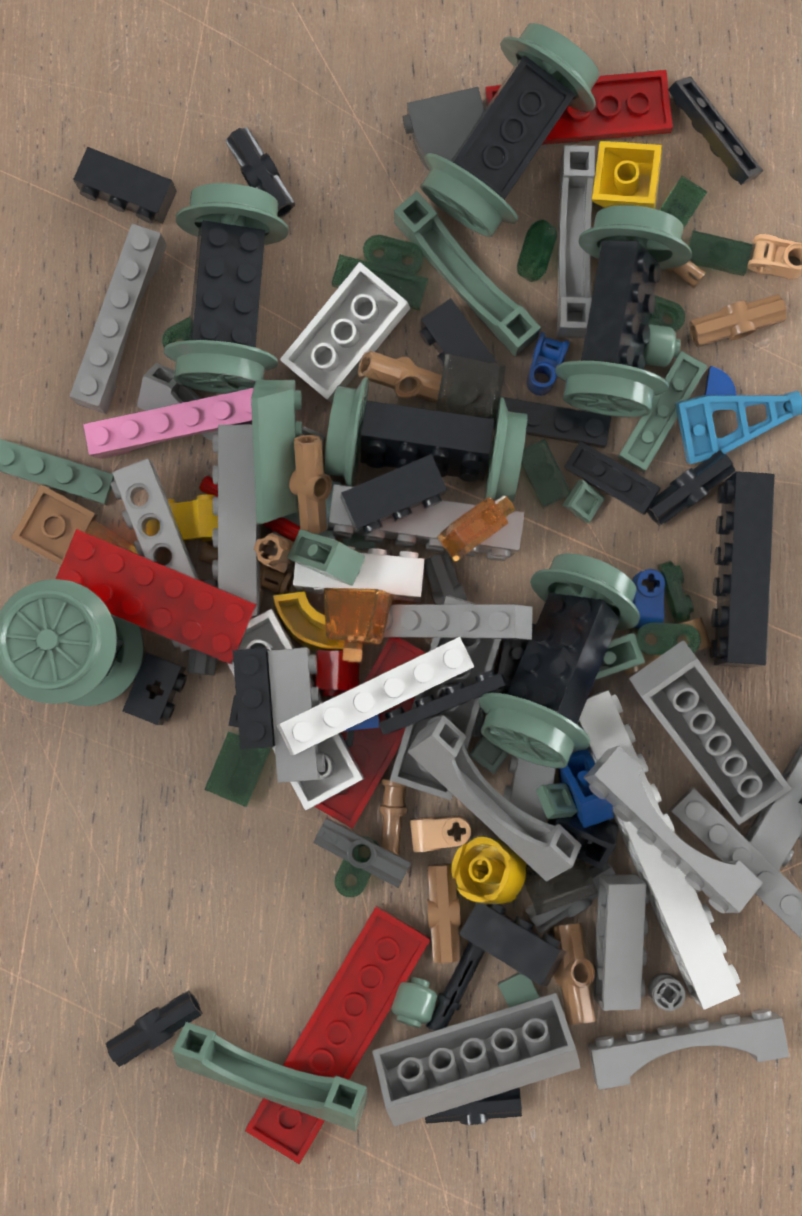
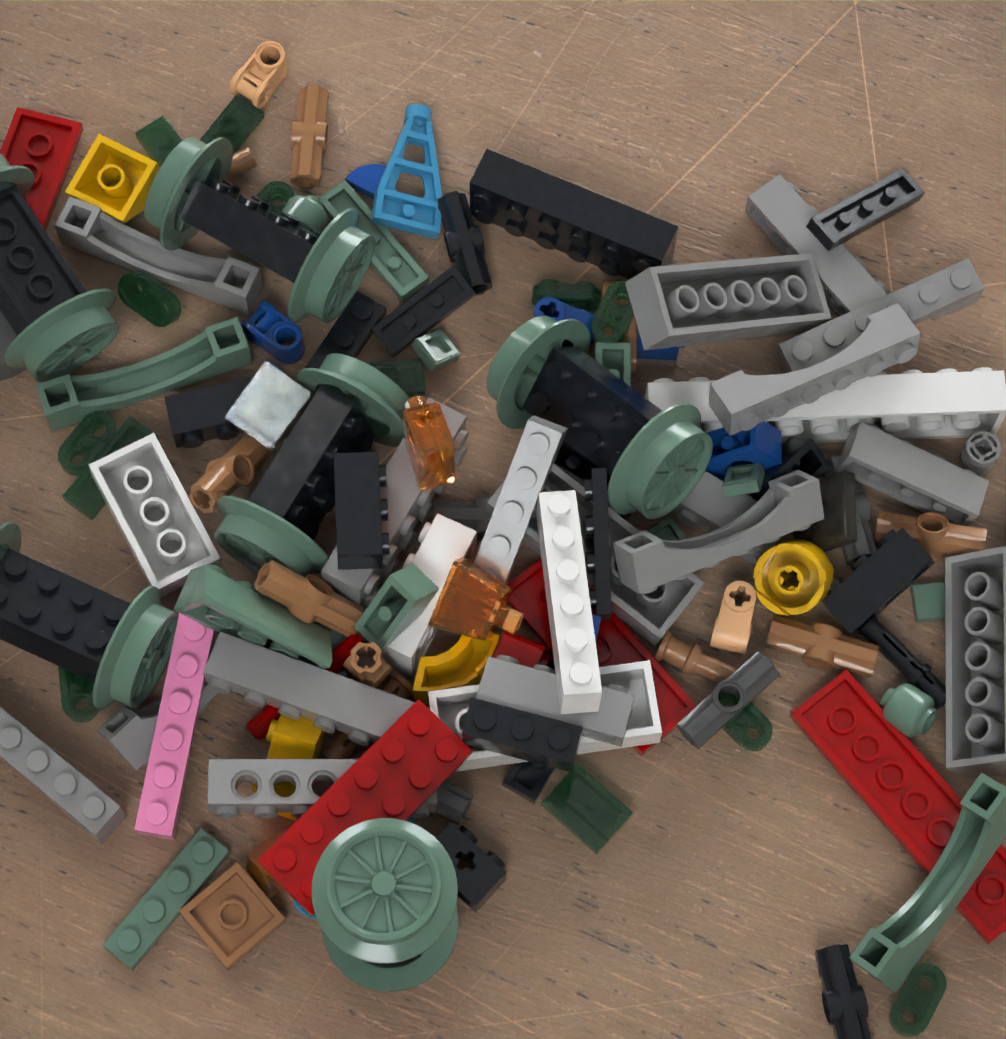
camera: 75 degrees left, 15 degrees down
black plate [668,76,763,185] -> none
none -> clear green plate [889,963,947,1037]

